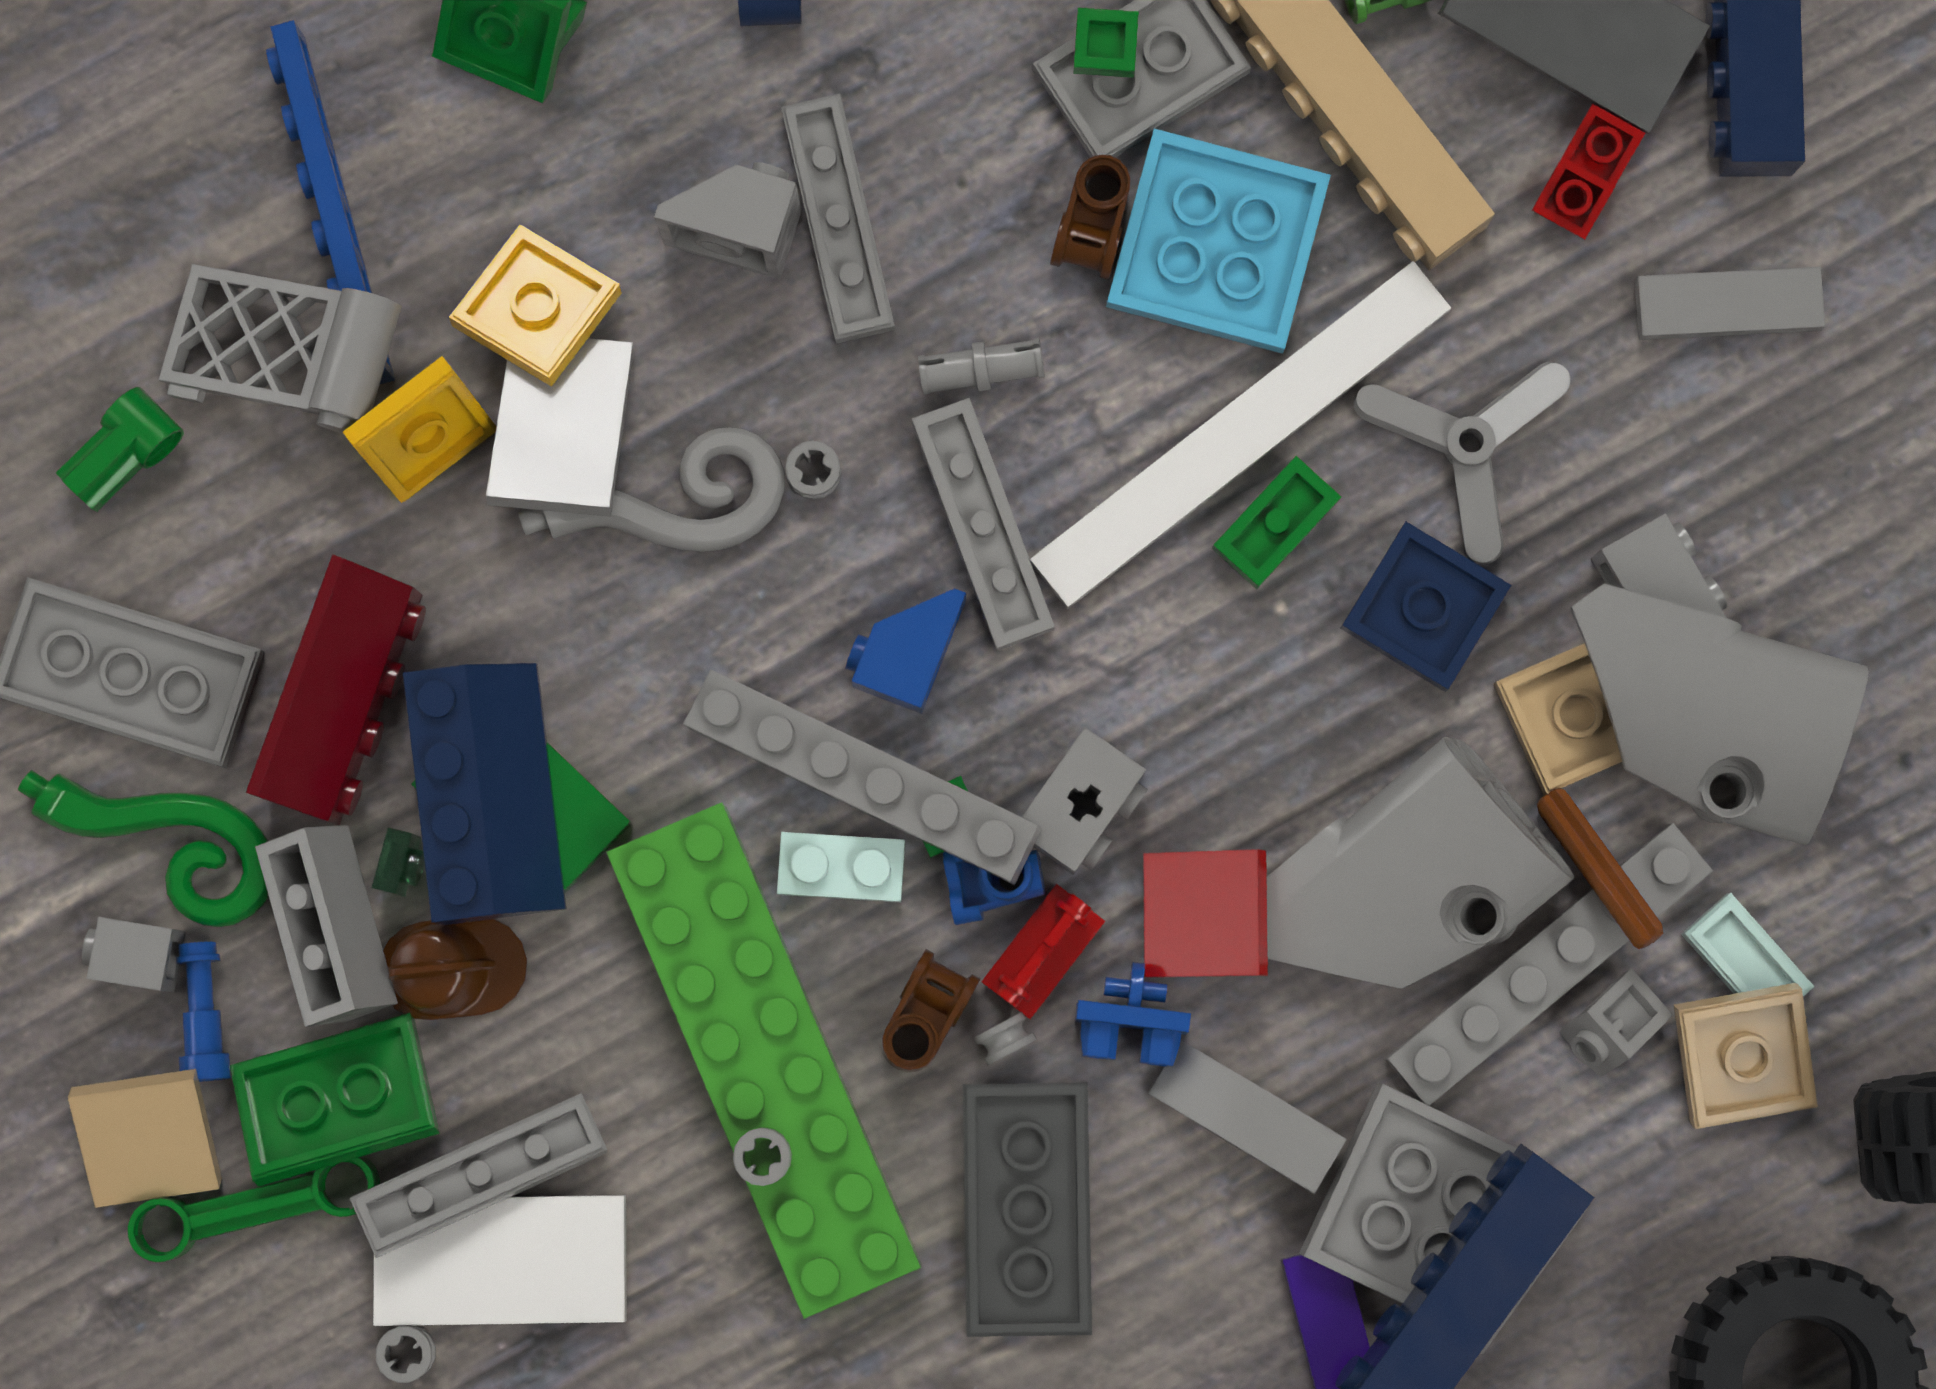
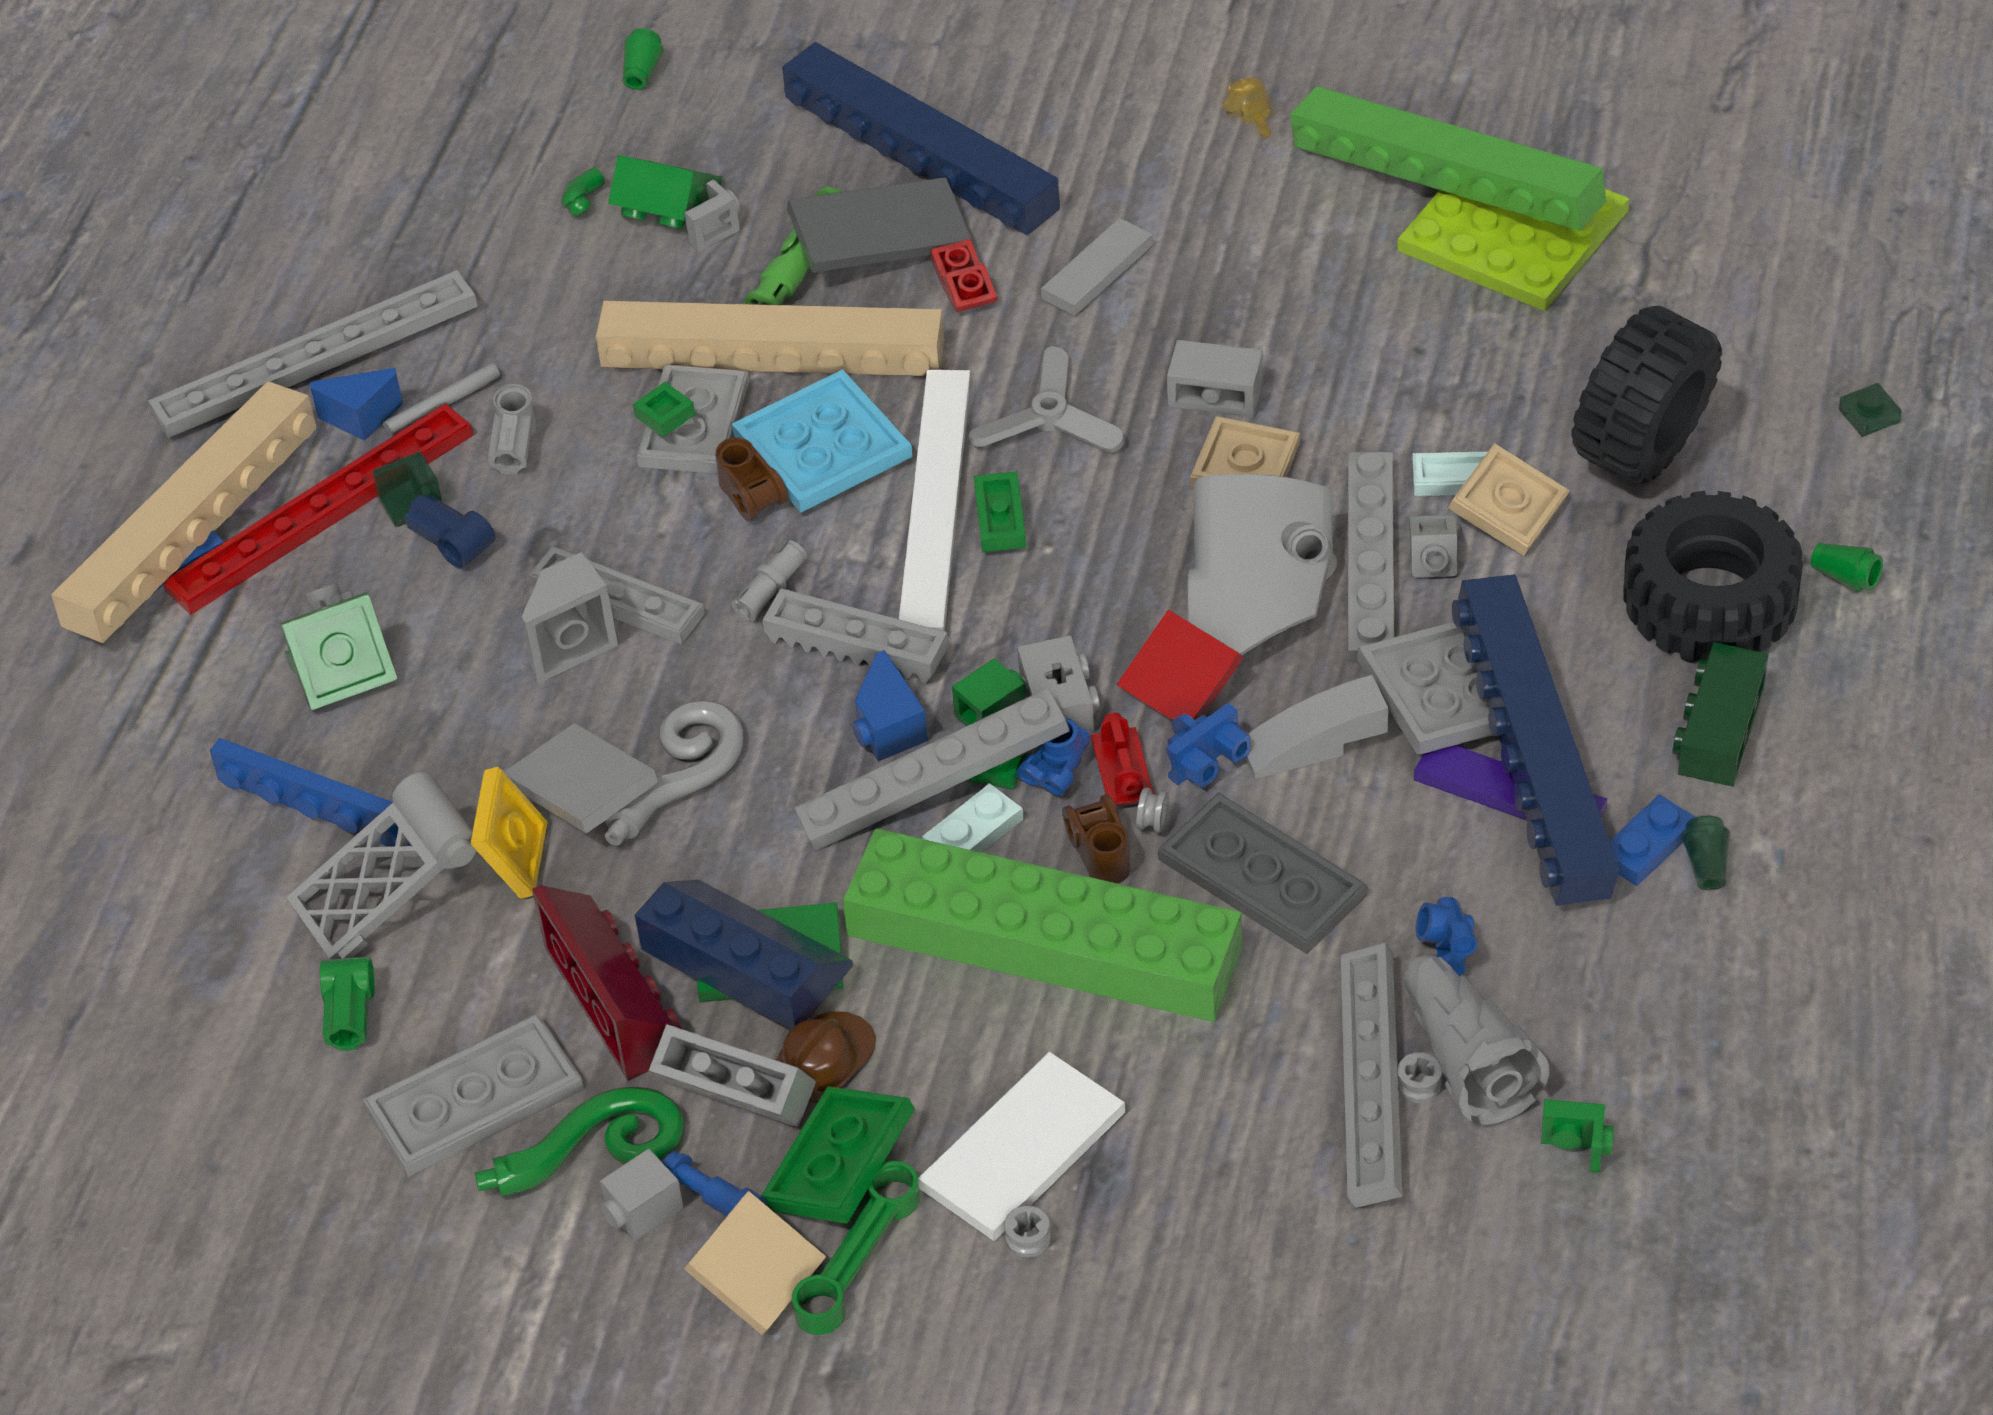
camera: 45 degrees left, 35 degrees down
light grey tile [350,1093,607,1258] -> none
clear green plate [371,827,425,897] -> none
tile [449,225,622,387] -> none
light grey bush [733,1127,792,1186] -> none
light grey bush [785,440,841,500] -> none
dark blue plate [1340,521,1512,692] -> none
dark orange axle [1537,788,1664,949] -> none
light grey panel [1570,583,1869,845] -> none
none -> green brick [952,658,1026,726]

